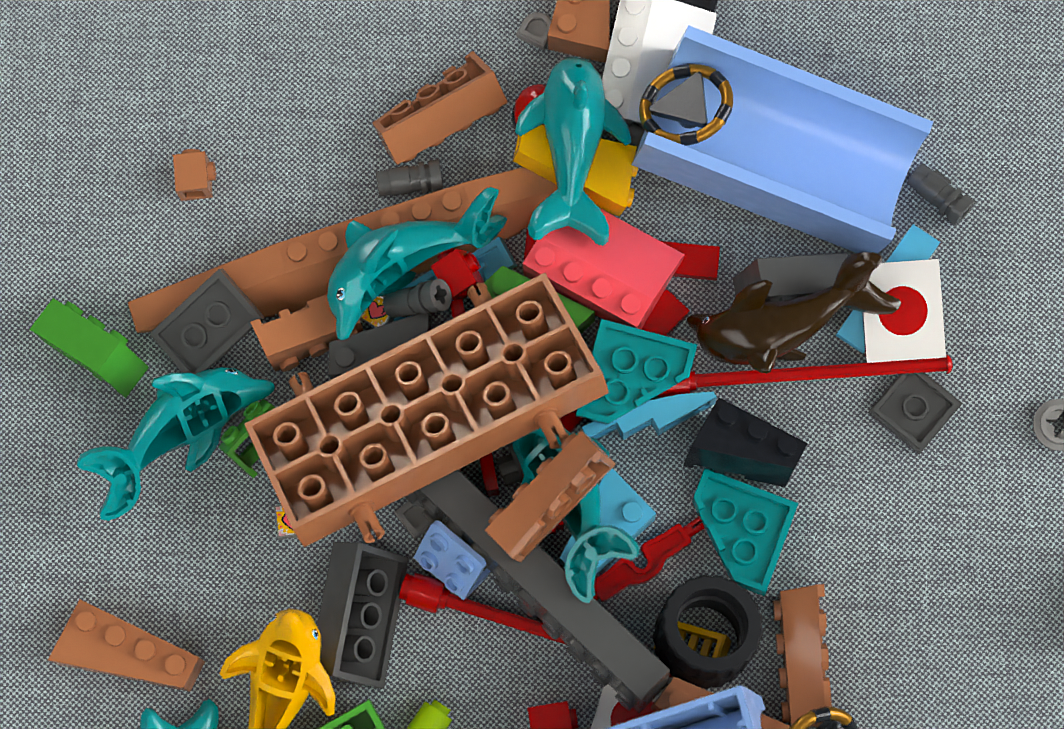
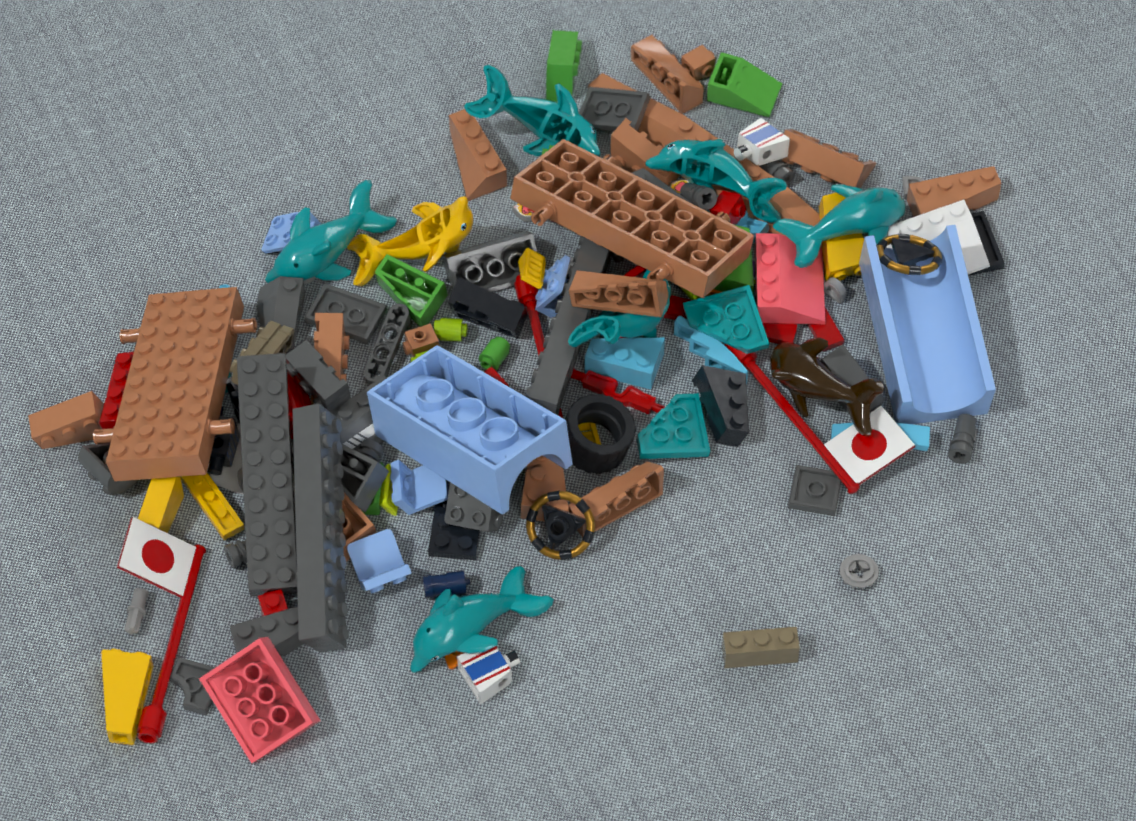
camera: 55 degrees right, 20 degrees down
nougat wedge [48,599,205,692] -> none
none -> black wedge [448,277,528,339]
none -> nougat wedge [449,109,507,201]
none -> bright green brick [479,337,510,371]
none -> yellow slope [518,248,546,289]
none -> nougat wedge [631,35,704,114]
none -> bright green slope [707,52,782,117]
none -> white torso [734,118,790,166]
none -> light grey tile [824,277,846,304]

